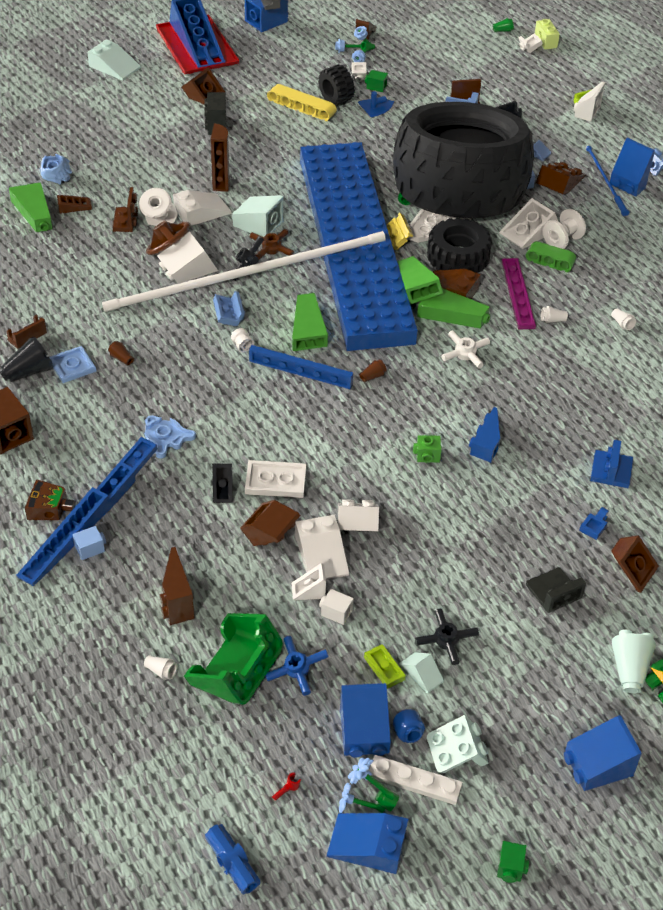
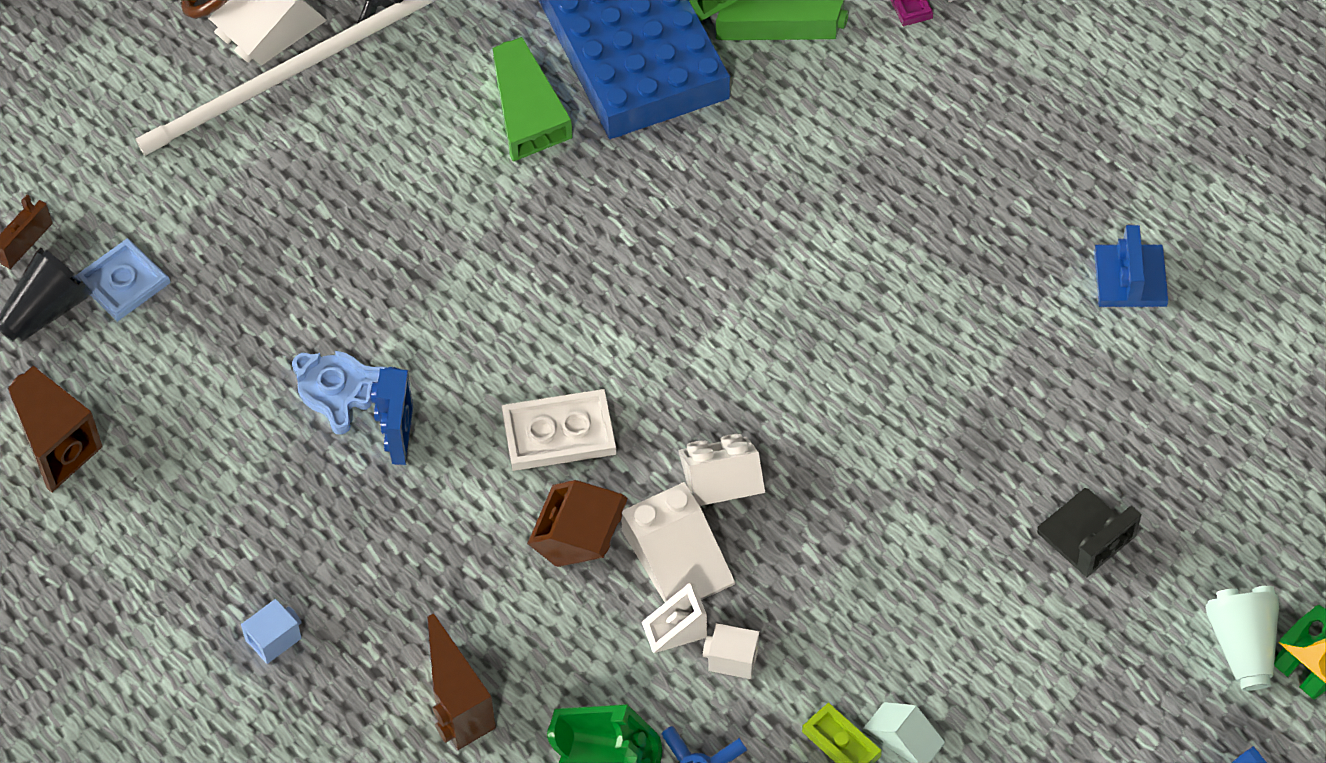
camera: 10 degrees left, 10 degrees up
blue slope [16,437,158,586] -> none
reddish brown torso [25,480,76,520] -> none
reddish brown cone [108,341,134,366] -> none
black slope [212,462,233,503] -> none
medium blue bracket [213,291,245,326] -> none
white wheel [231,328,254,353] -> none
blue plate [249,345,353,389] -> none
reddish brown cone [359,359,387,383] -> none
bright green brick [413,435,441,463] -> none
black bar [415,608,479,665] -> none
white bar [441,330,490,369] -> none
blue slope [469,407,500,463] -> none
blue plate [579,507,609,540] -> none
reddish brown slope [611,535,659,593] -> none
none -> blue plate [371,367,413,465]

